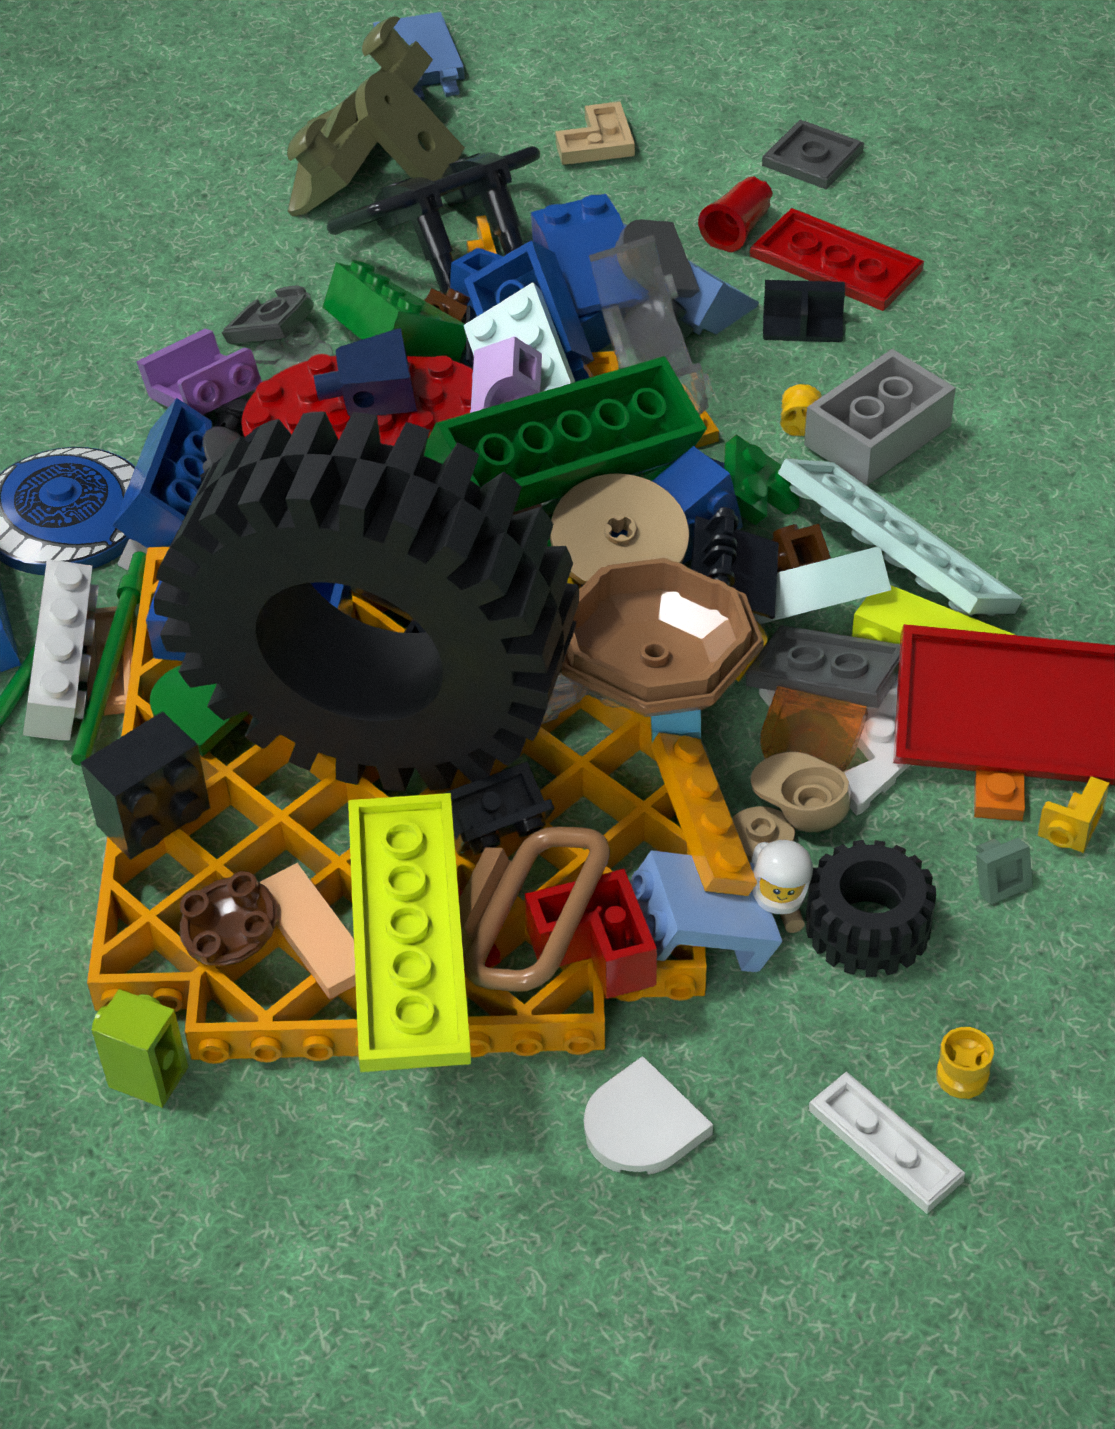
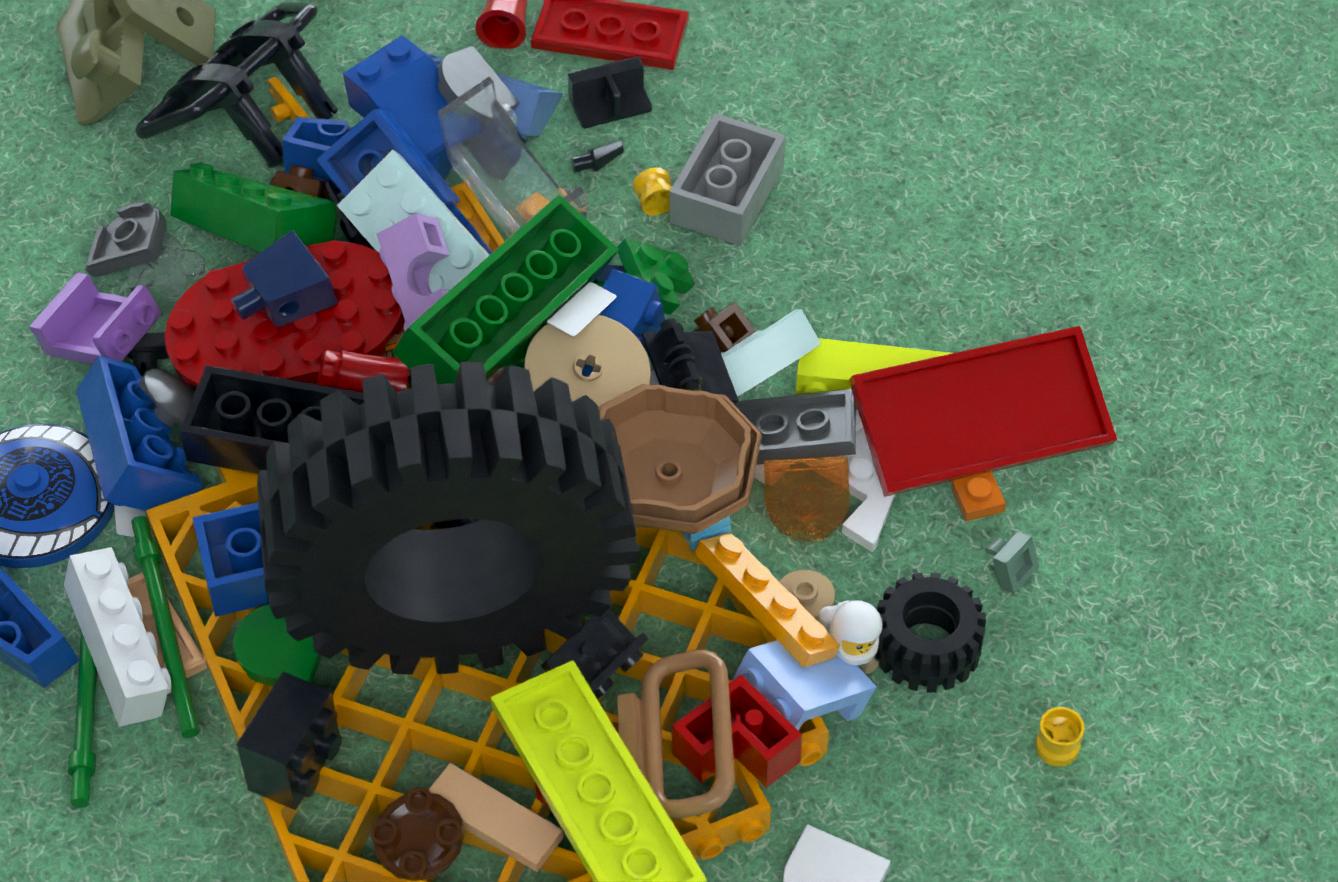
camera: 25 degrees left, 5 degrees up
tan cap [751,752,851,832] -> none
light aqua plate [778,459,1024,617] -> none
white tile [809,1071,965,1214] -> none
yellow bracket [1038,777,1109,853] -> none
none -> white sticker [547,282,617,336]
none -> black bar [571,140,624,172]

